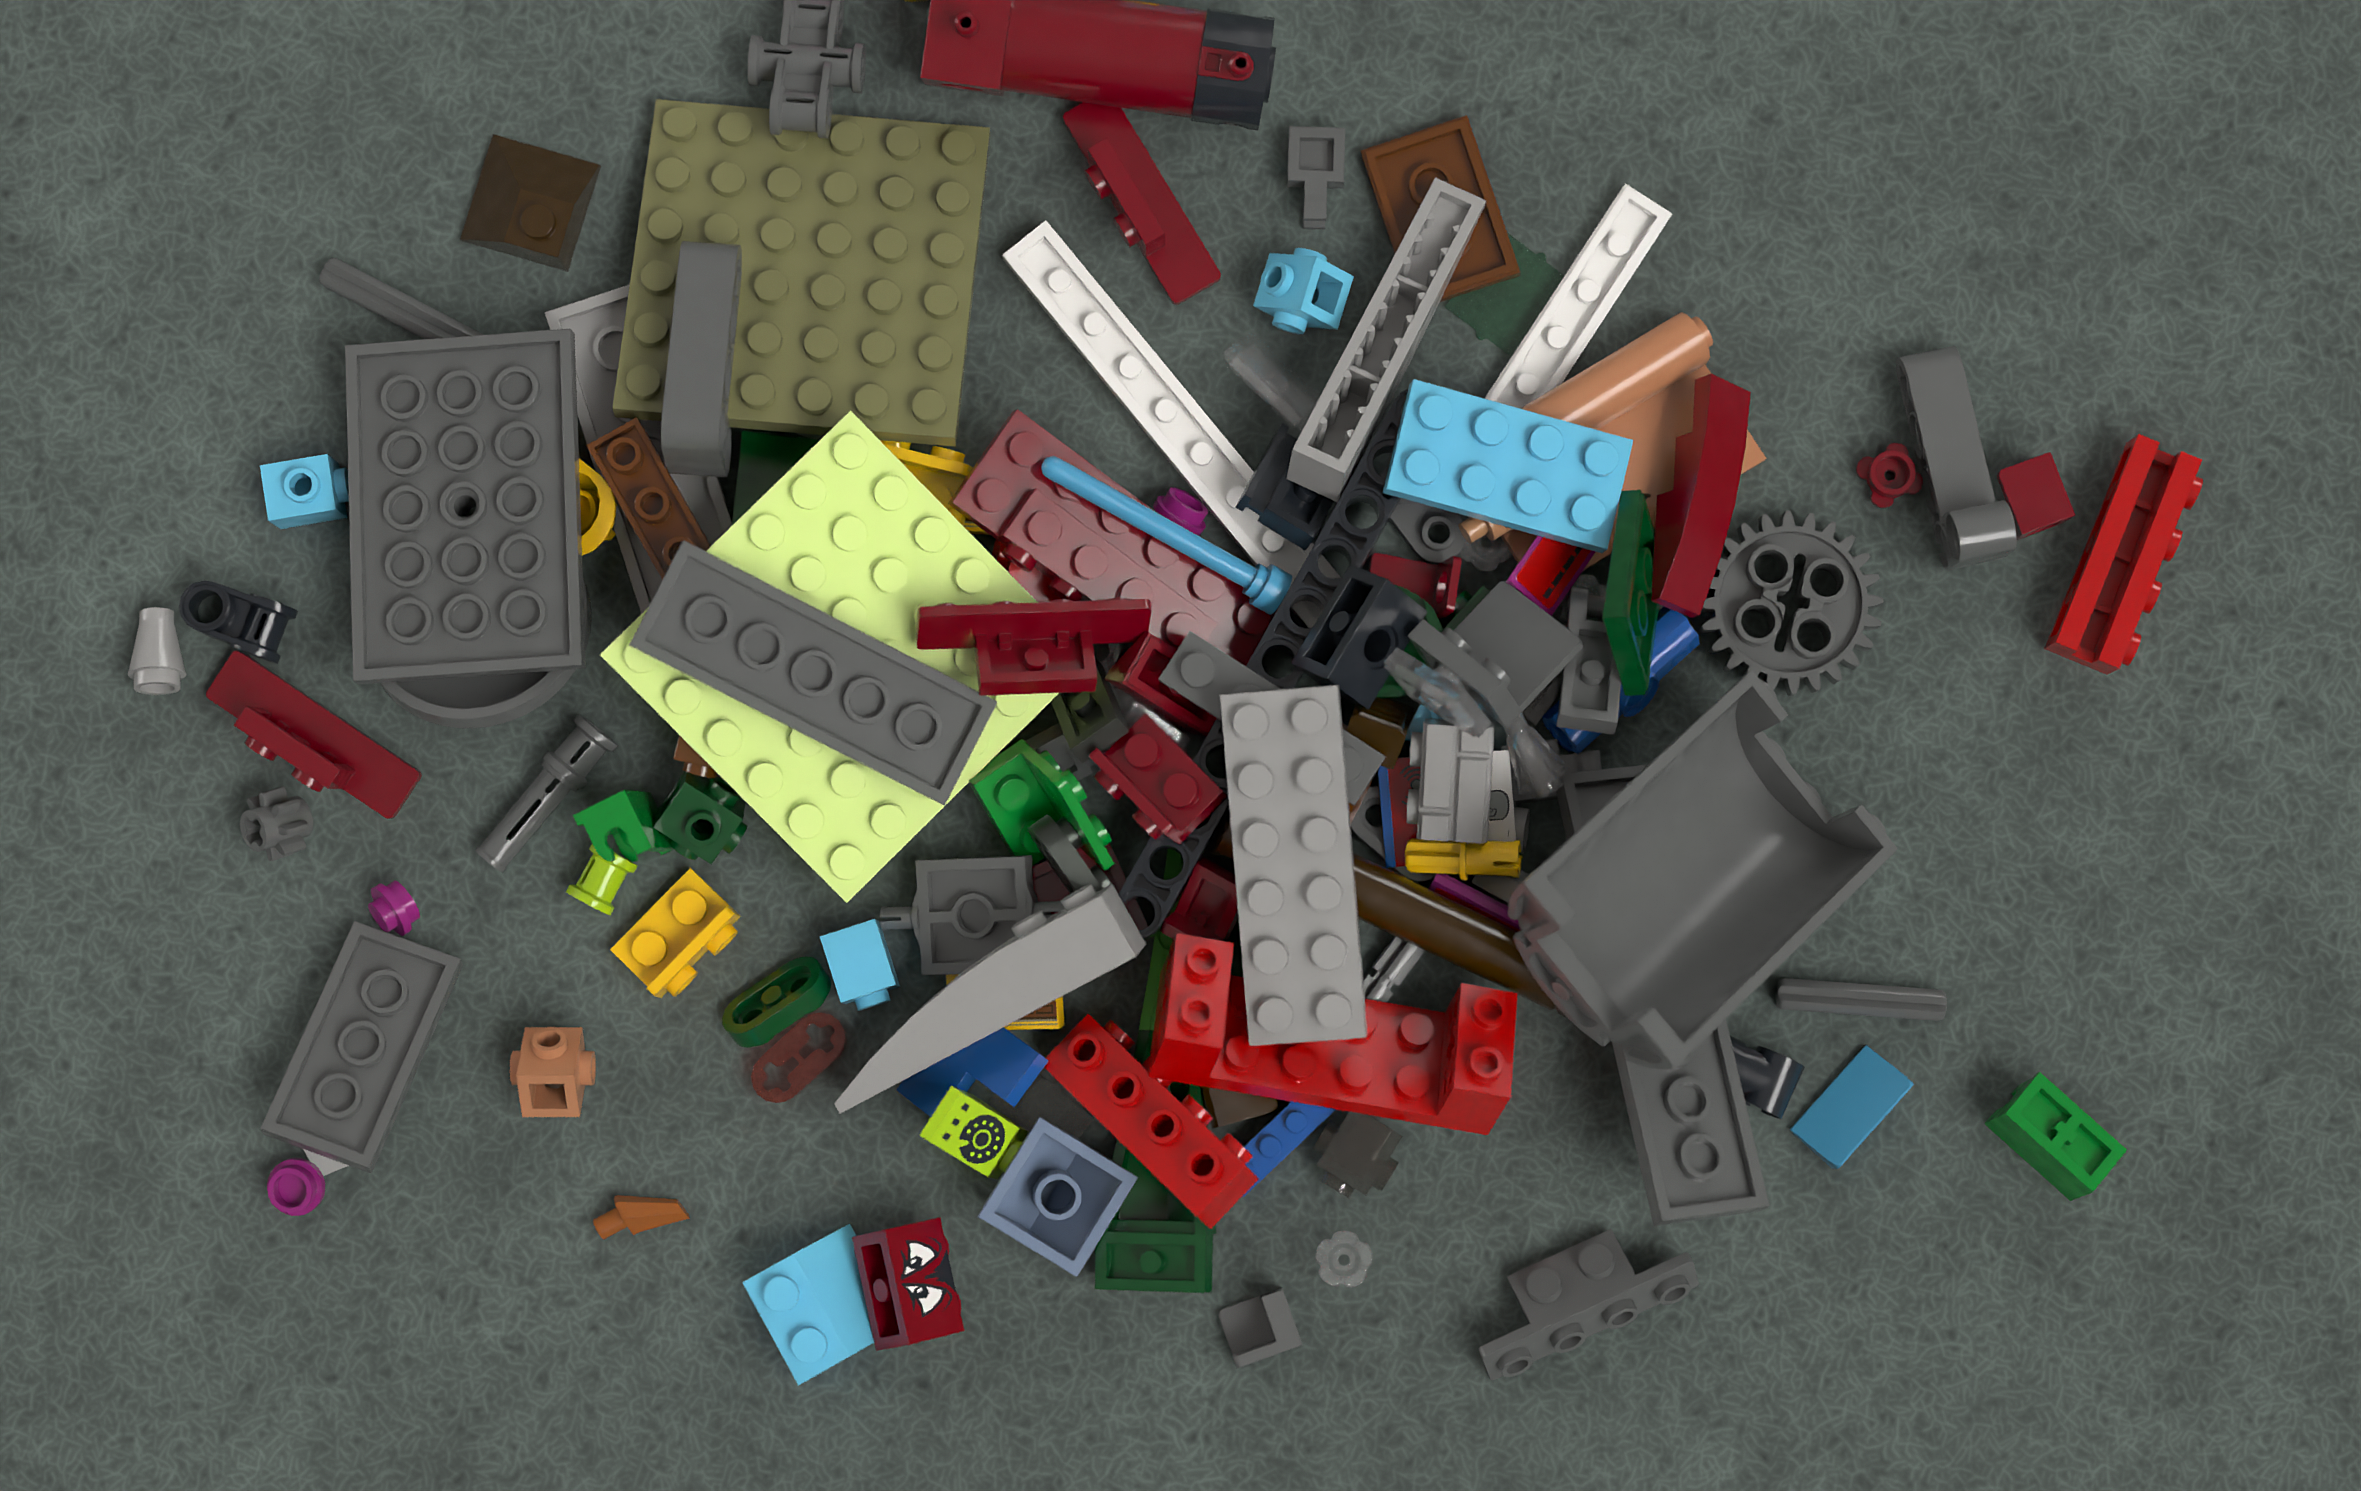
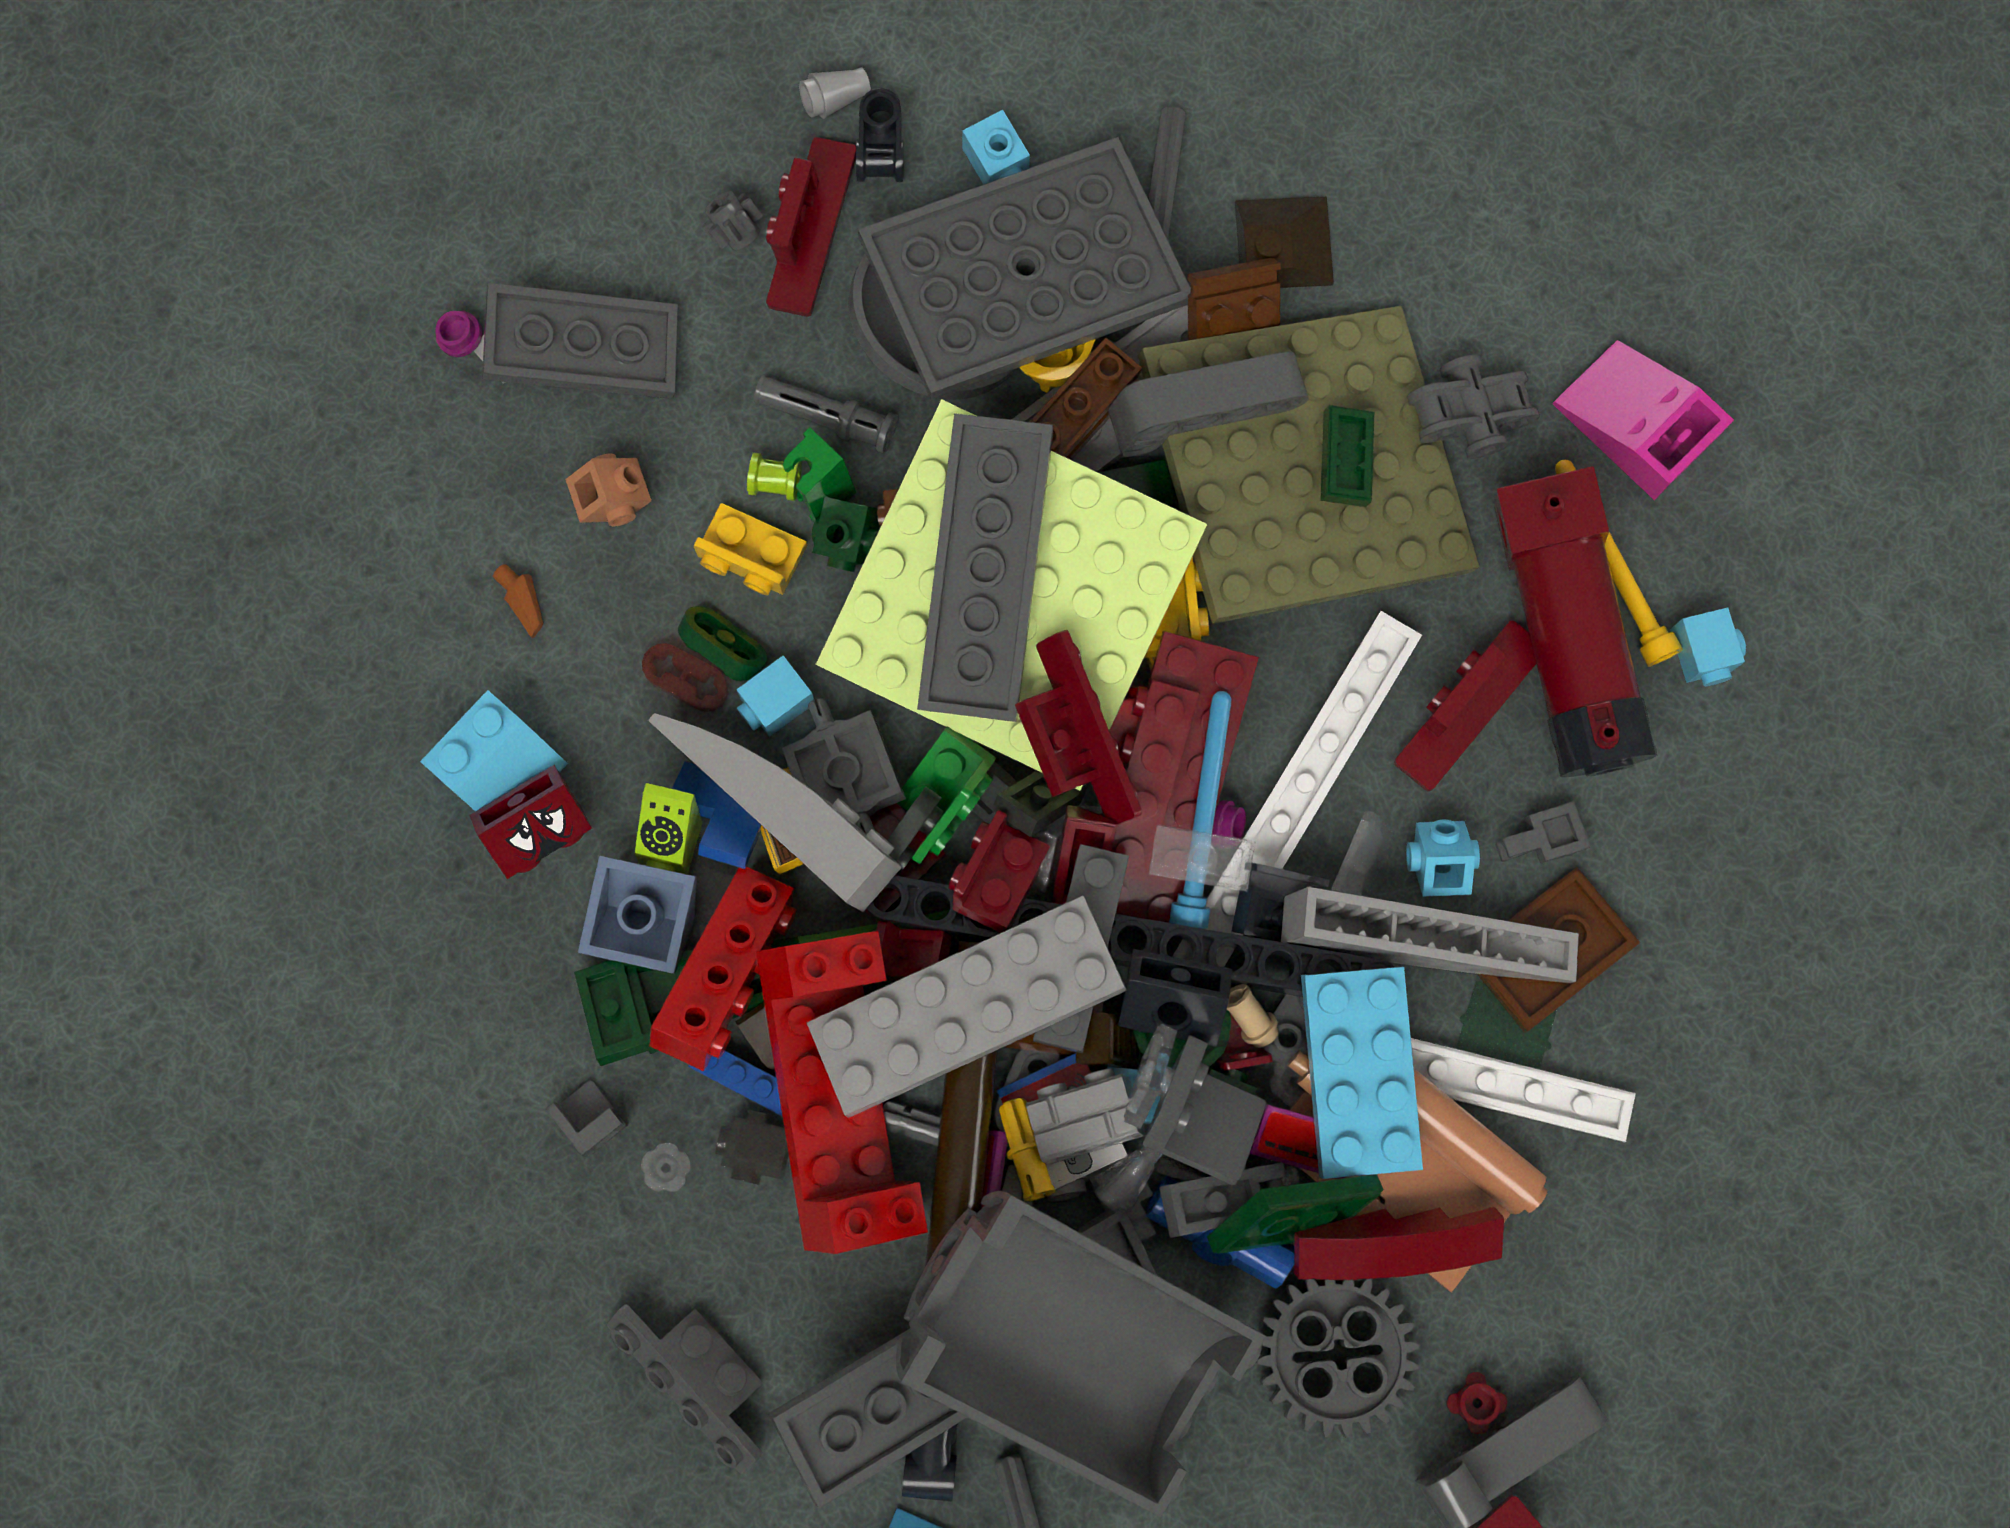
camera: 65 degrees right, 5 degrees down
magenta plate [368,880,420,936] -> none
none -> clear plate [1148,824,1256,891]
none -> reddish brown plate [1187,258,1281,340]
none -> tan pin [1227,984,1279,1048]
none -> dark green plate [1320,405,1375,507]

